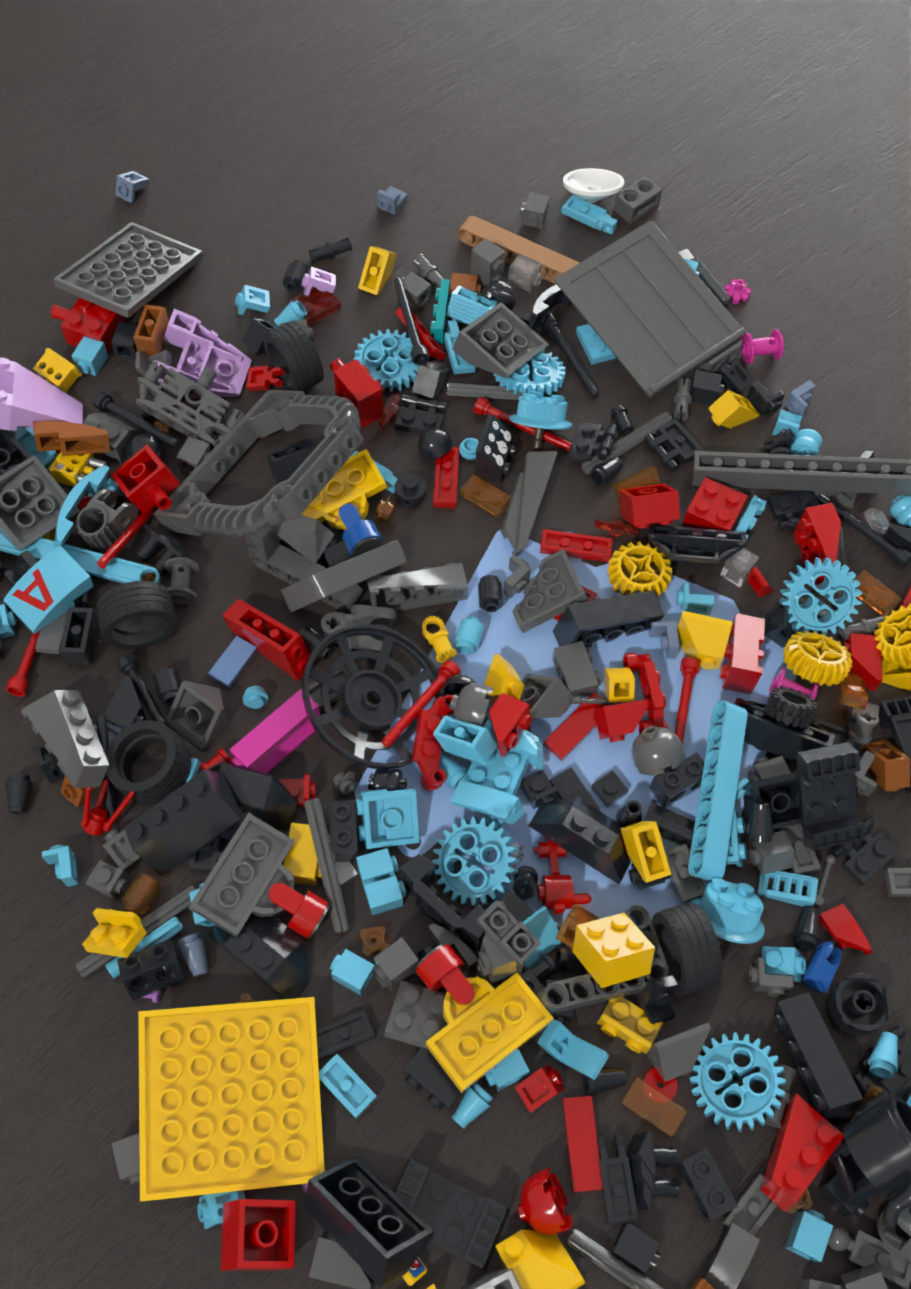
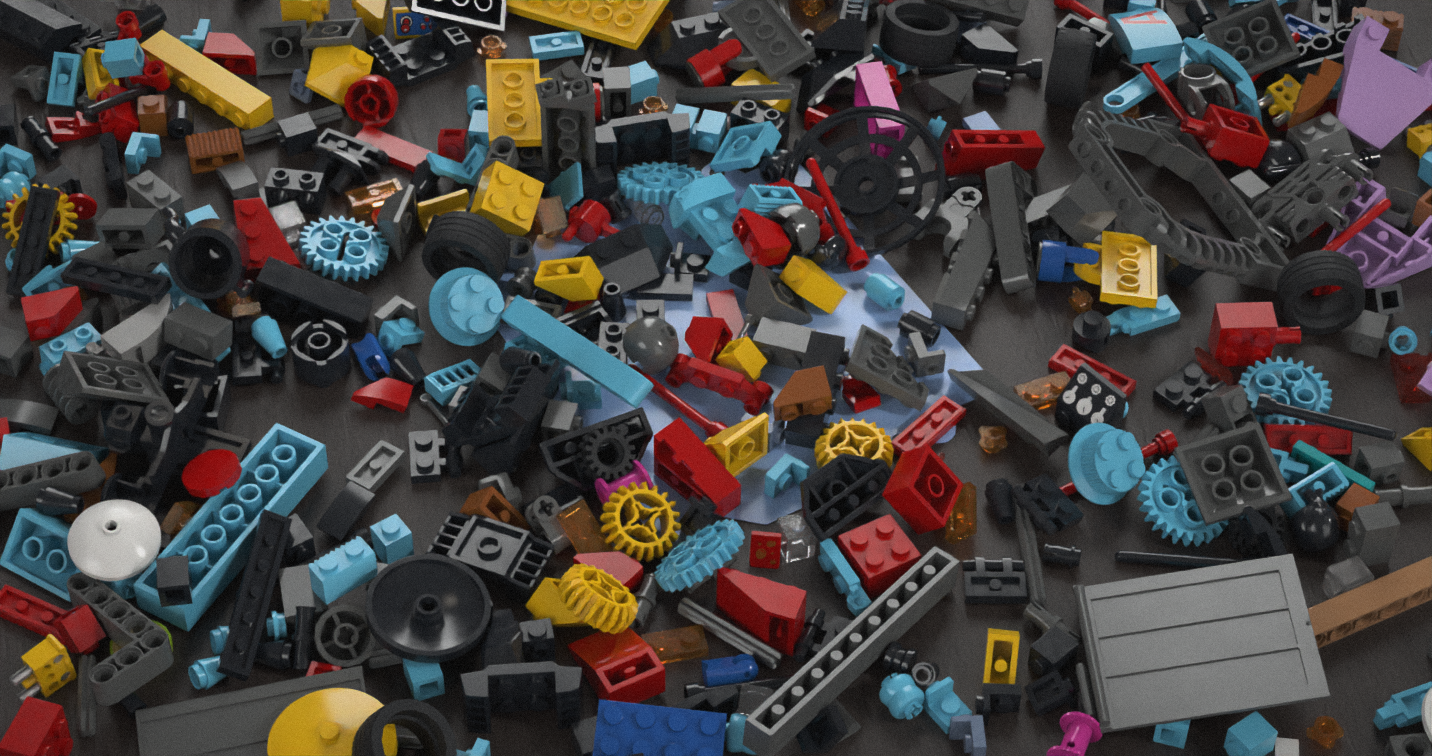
camera: 125 degrees right, 15 degrees down
black hair [418,427,453,461] -> none
yellow connector [422,616,457,663] -> none
none -> clear brick [269,201,307,247]
none -> clear orange plate [477,35,507,59]
none -> dark grey wheel [506,266,538,299]
none -> blue piece [701,654,759,687]
none -> dark orange slope [773,365,832,421]
none -> clear orange plate [978,425,1008,453]
none -> red piece [1320,198,1391,251]

